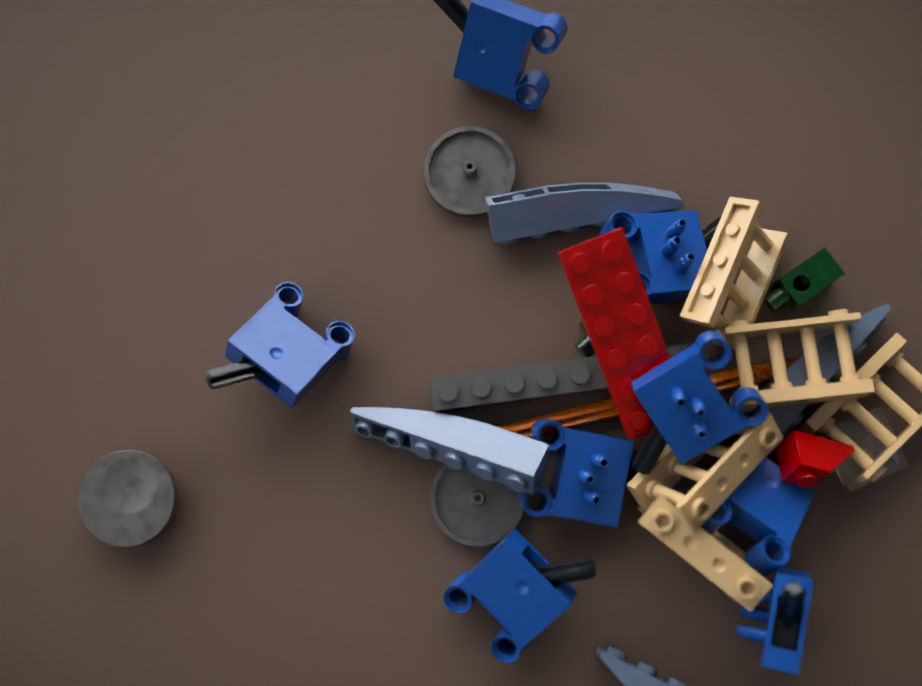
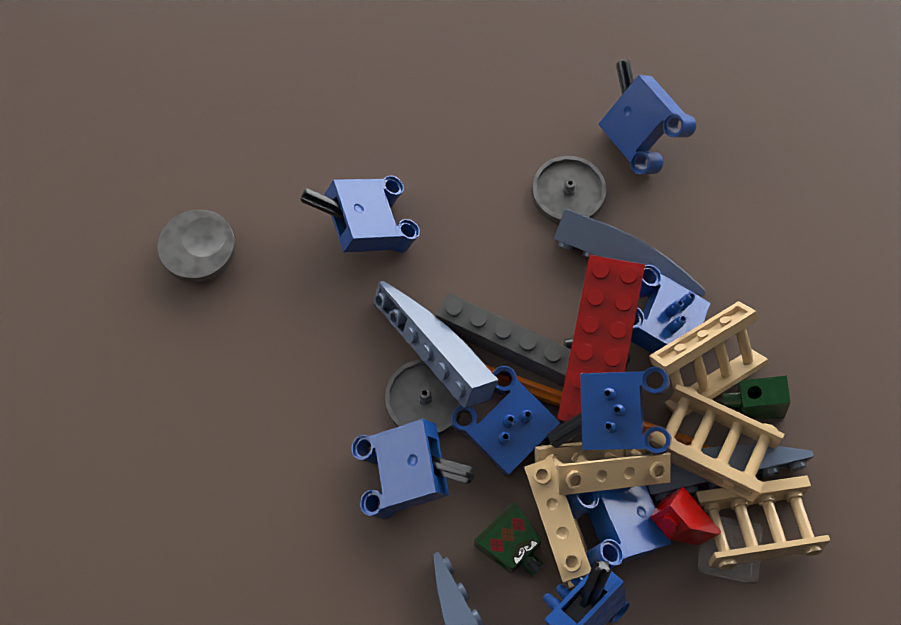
camera: 30 degrees right, 15 degrees down
none -> dark green torso [474,502,545,577]

